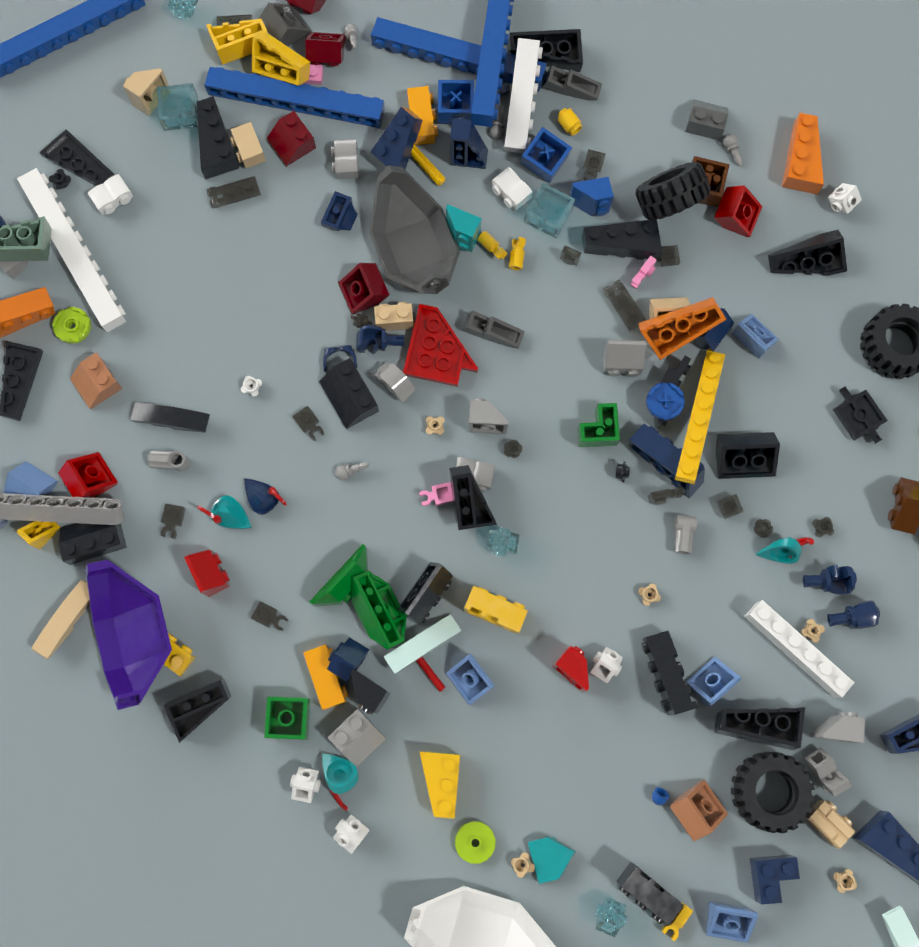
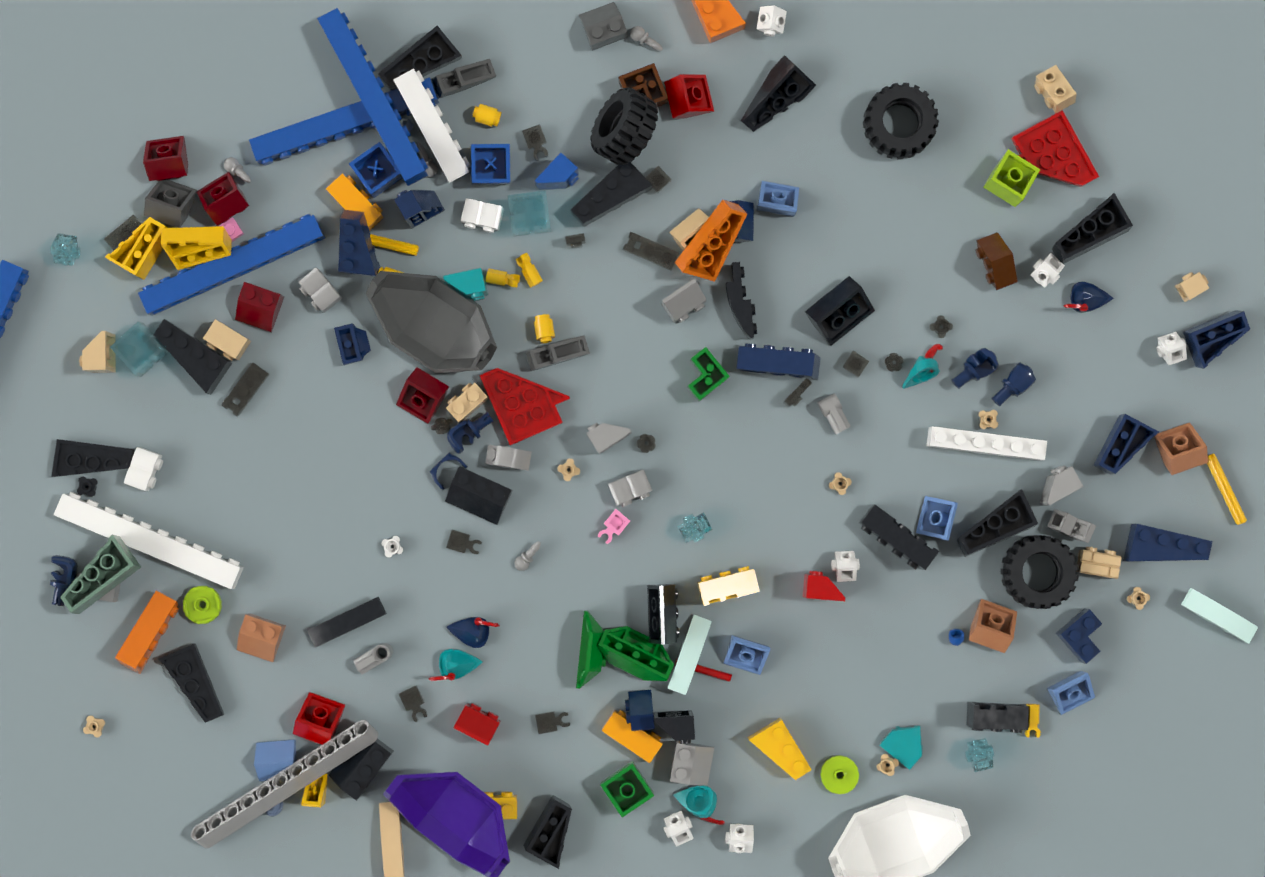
camera: 35 degrees left, 10 degrees up
black wedge [449,465,497,530] -> none
black plate [616,461,630,483] -> none
bright pink plate [630,256,656,289] -> none
blue tile [646,383,685,421] -> none
yellow plate [675,350,726,484] -> none
black plate [833,386,888,444] -> none
none -> yellow brick [534,314,555,343]

